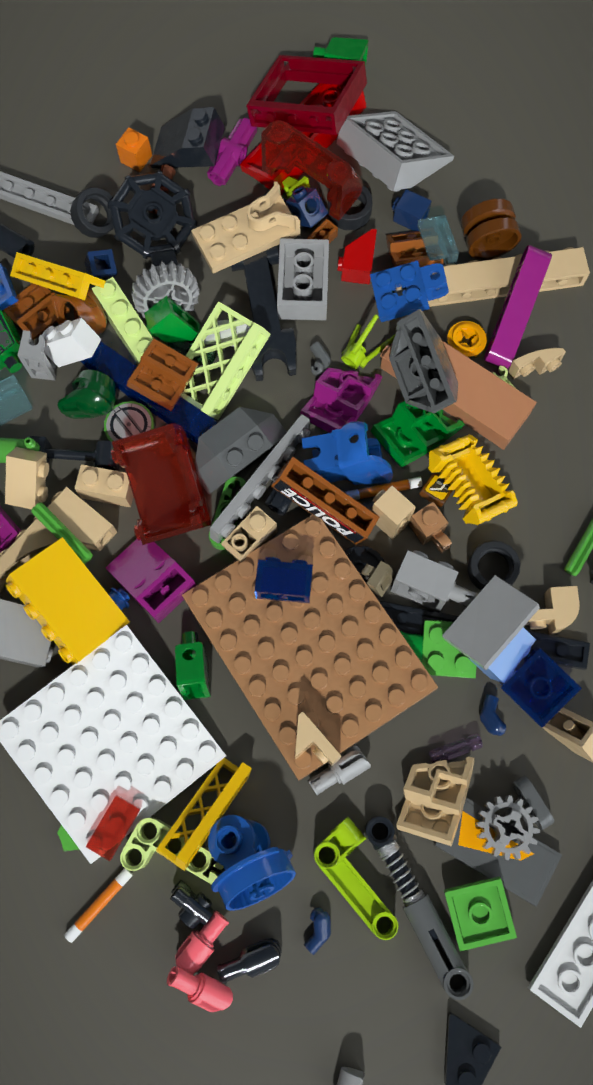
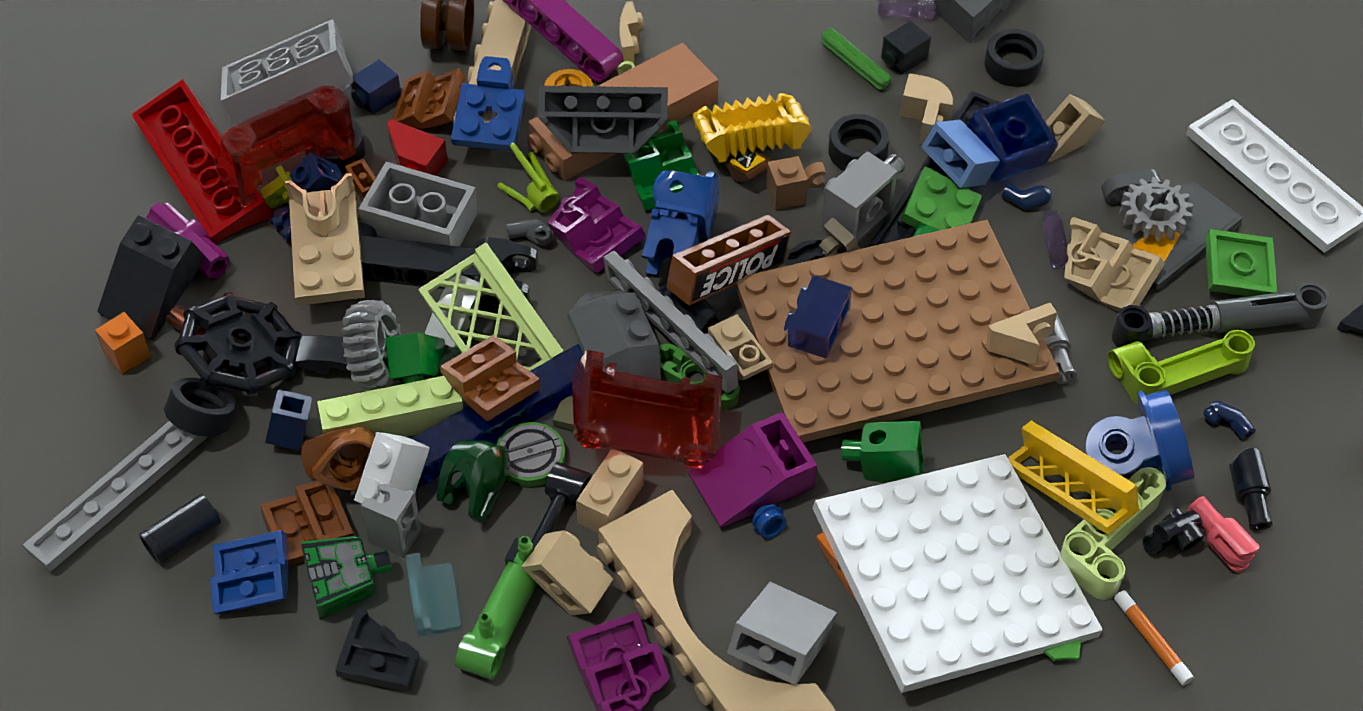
camera: 75 degrees left, 20 degrees down
yellow panel [6,537,130,665] -> none
yellow fence [10,252,106,300] -> none
bright green axle [31,502,93,564] -> none
clear red tile [86,795,141,861] -> none
coral arm [167,966,233,1012] -> none
dark red window [246,55,367,135] -> none
green torso [313,37,369,65] -> none
orange bar [345,477,422,500] -> none
tan brick [371,486,416,540] -> none
clear light blue panel [417,215,459,265] -> none
light grey tile [442,576,540,670] -> none

